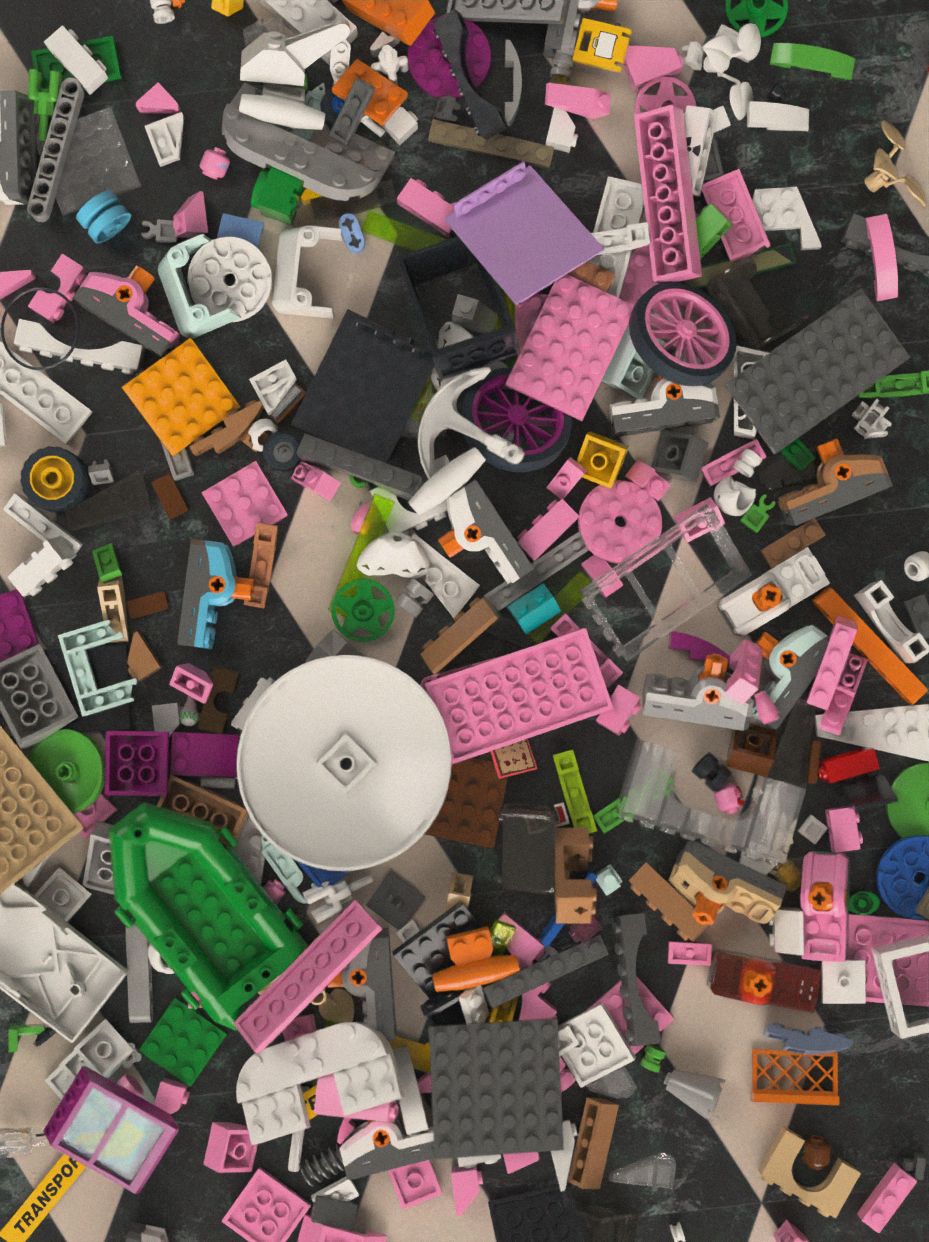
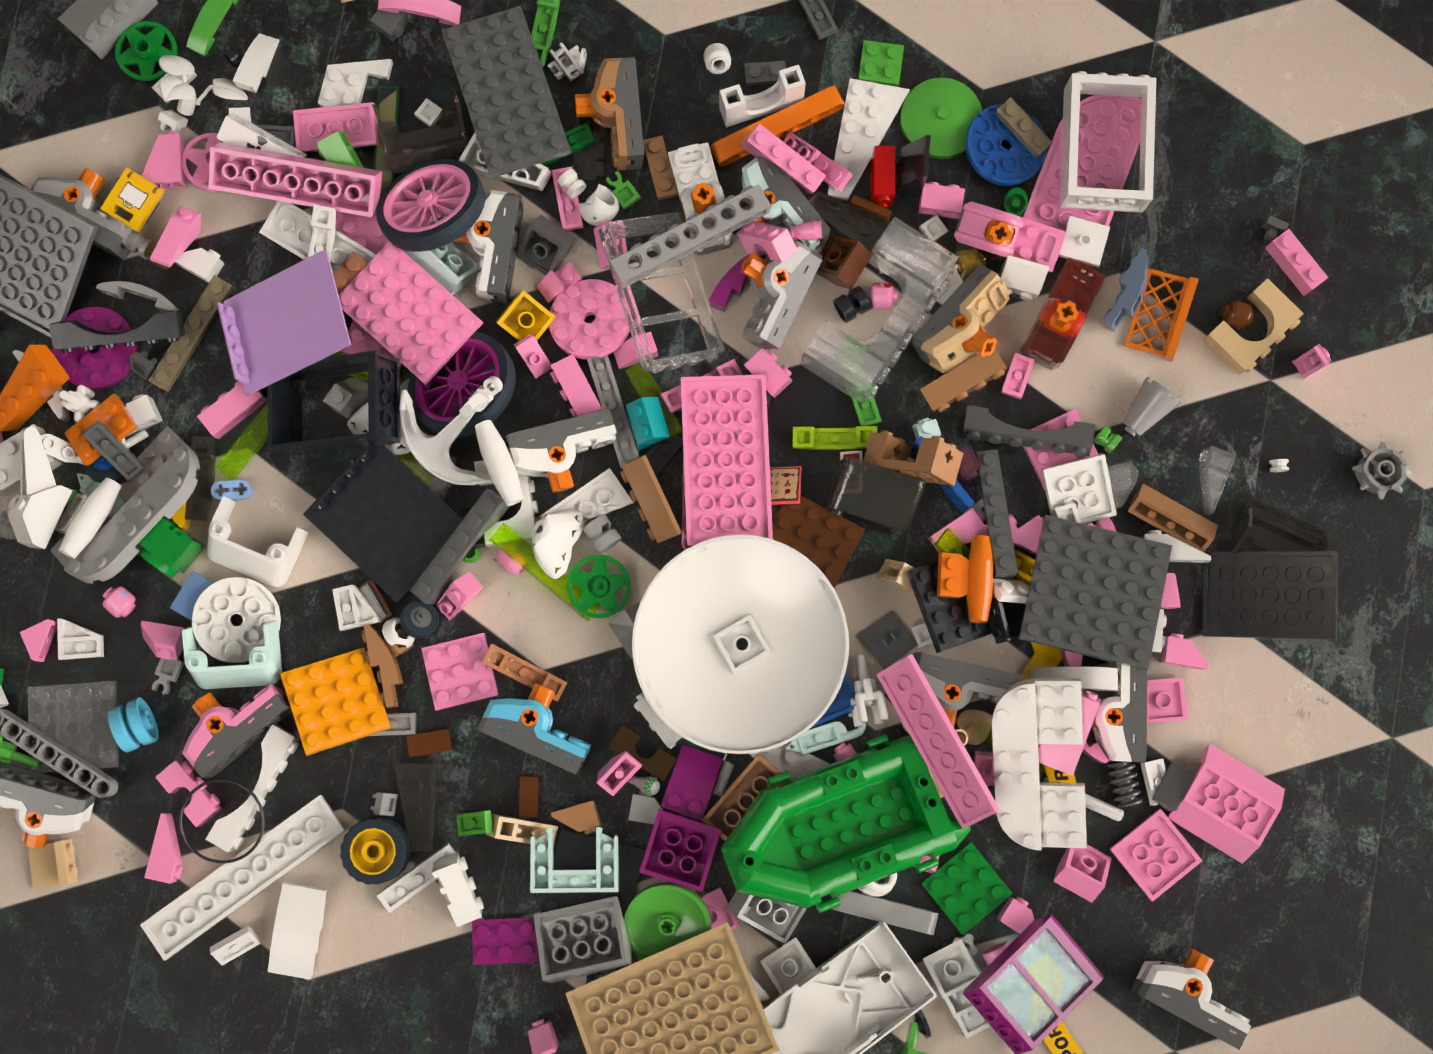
camera: 70 degrees left, 5 degrees down
none -> white tile [414,98,444,128]
none -> light grey brick [609,184,771,289]

